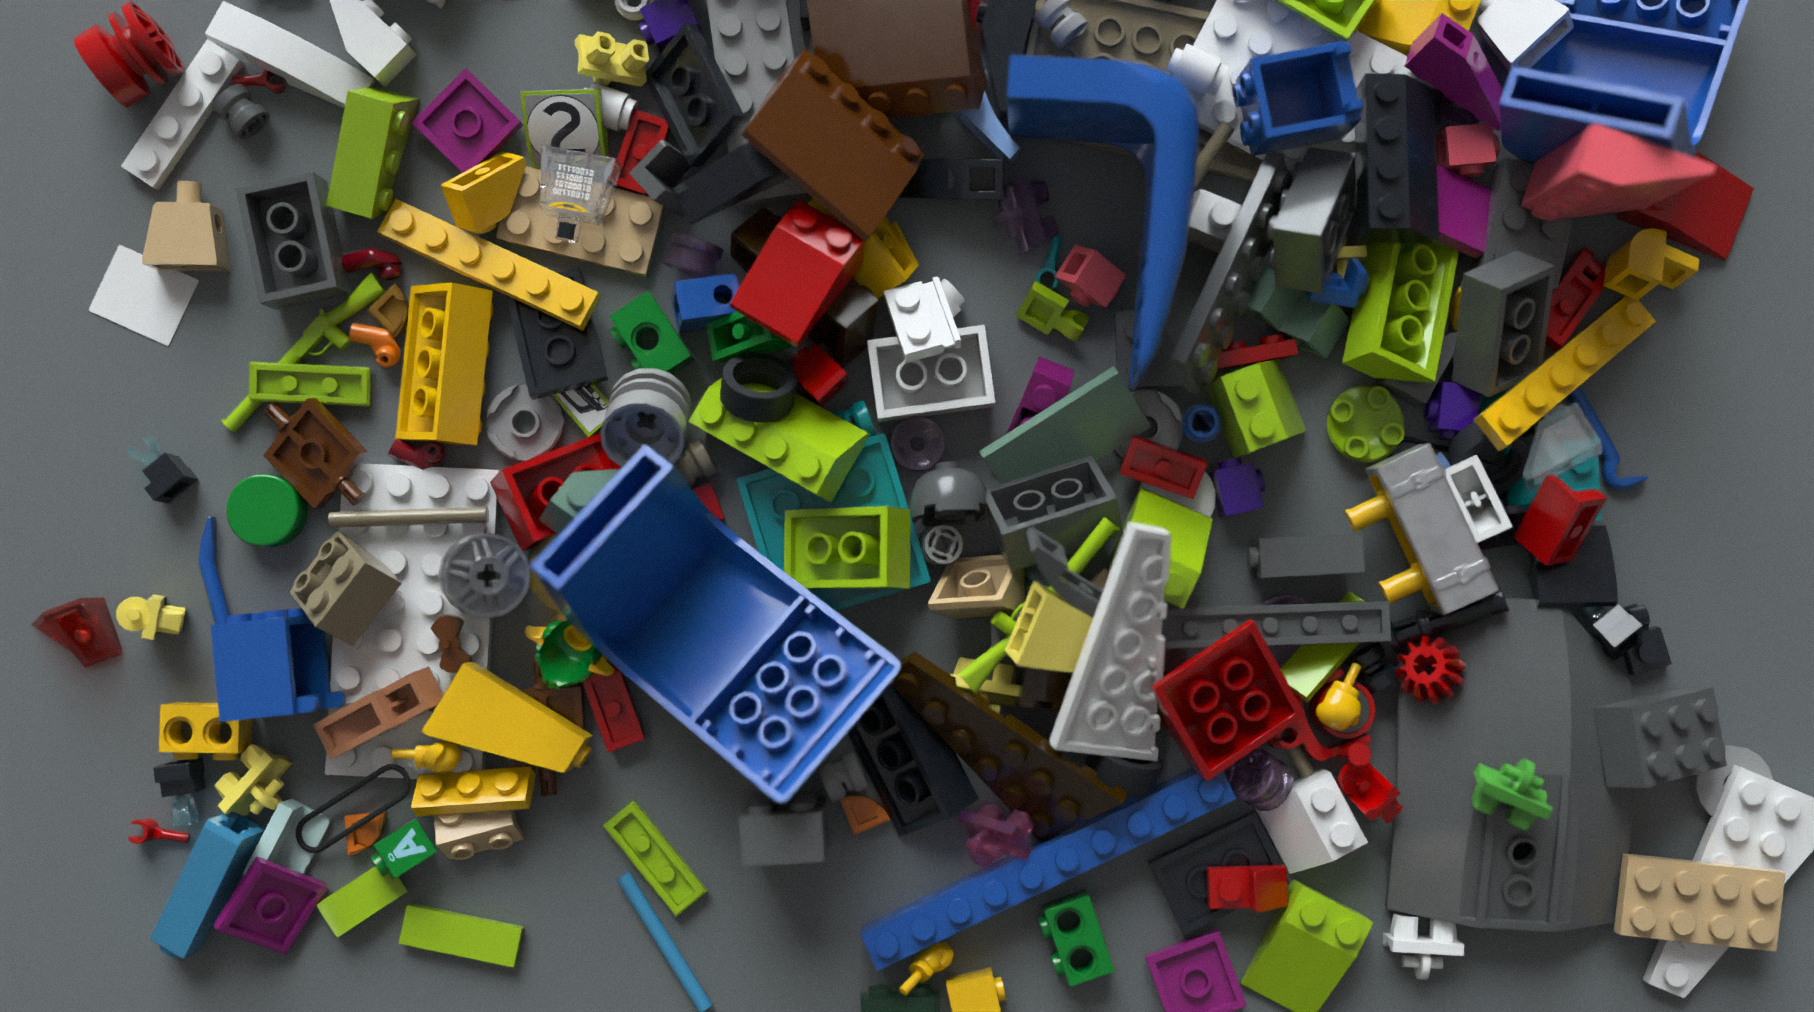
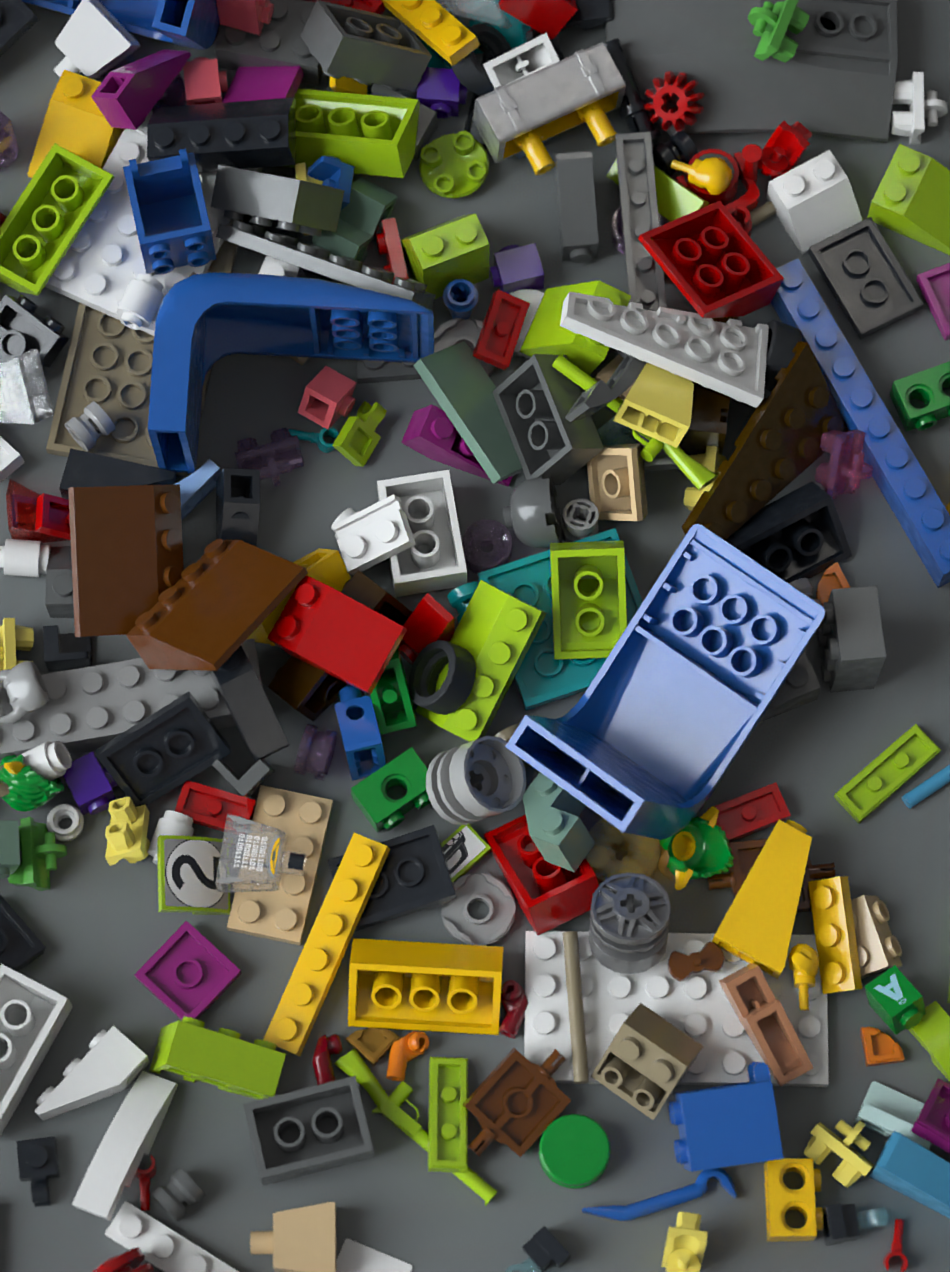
camera: 90 degrees left, 15 degrees down
black piece [295,764,411,853] -> none
yellow slope [441,151,527,234] -> none
red slope [1206,865,1288,913] -> none
clear purple wheel [1229,748,1293,811] -> none

